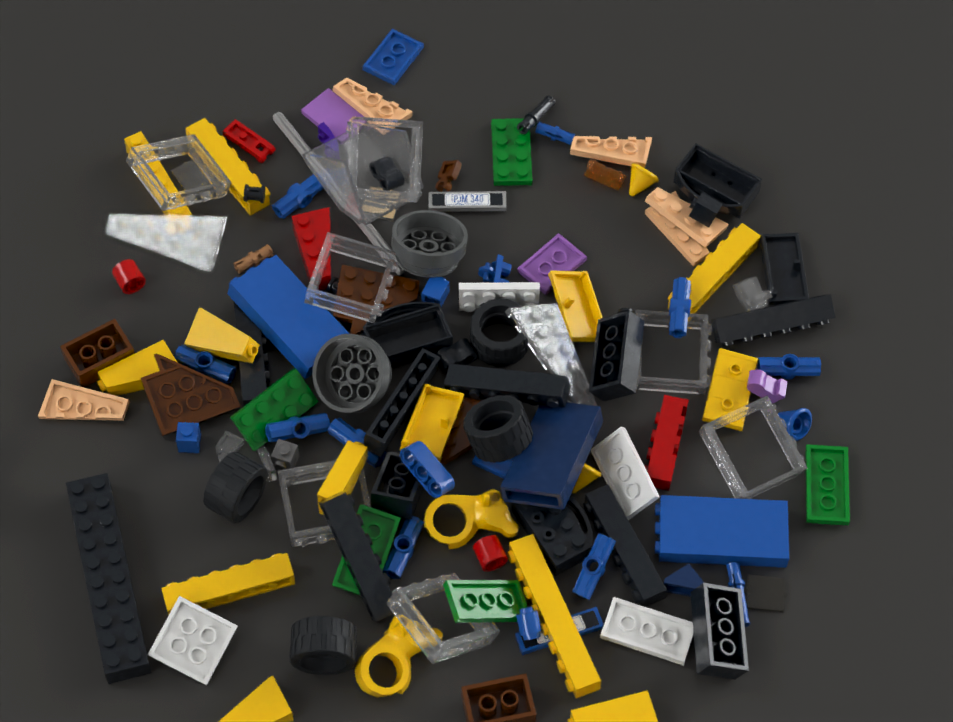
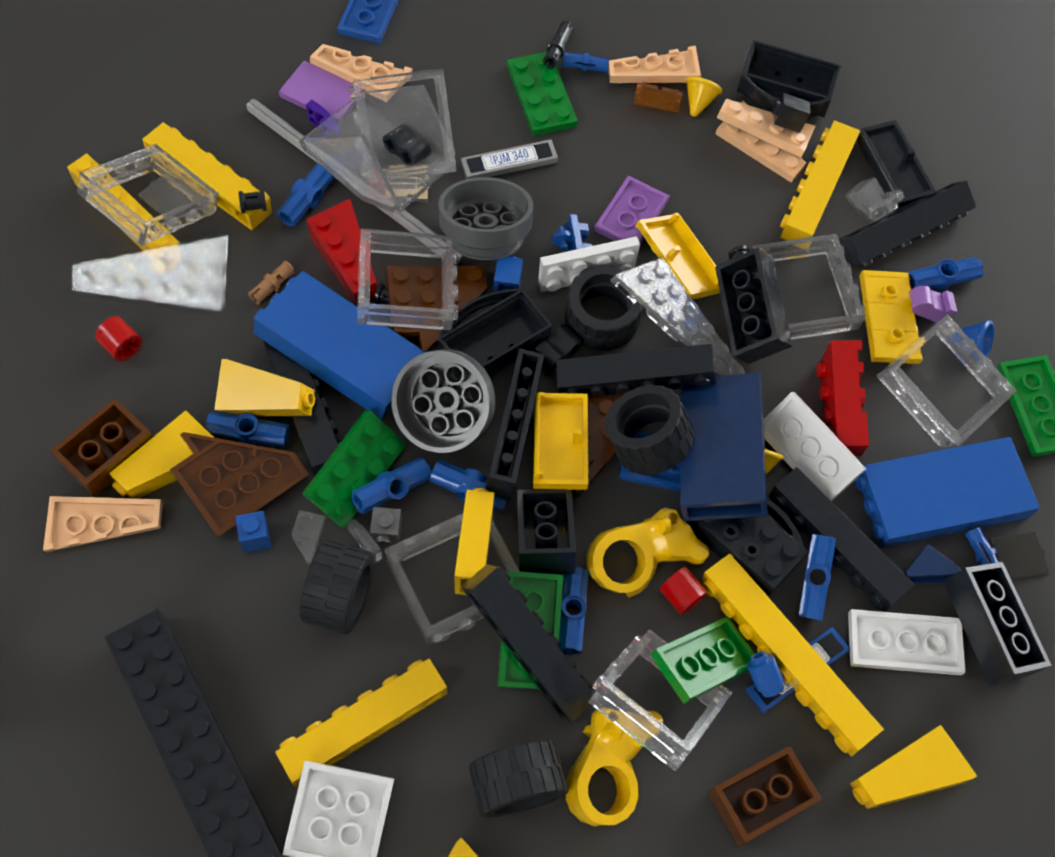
camera: 20 degrees left, 5 degrees up
red plate [223,119,276,163] -> none
blue beam [400,441,455,498] -> none
reddish brown plate [435,160,462,192] -> none
blue piece [669,277,691,338] -> none

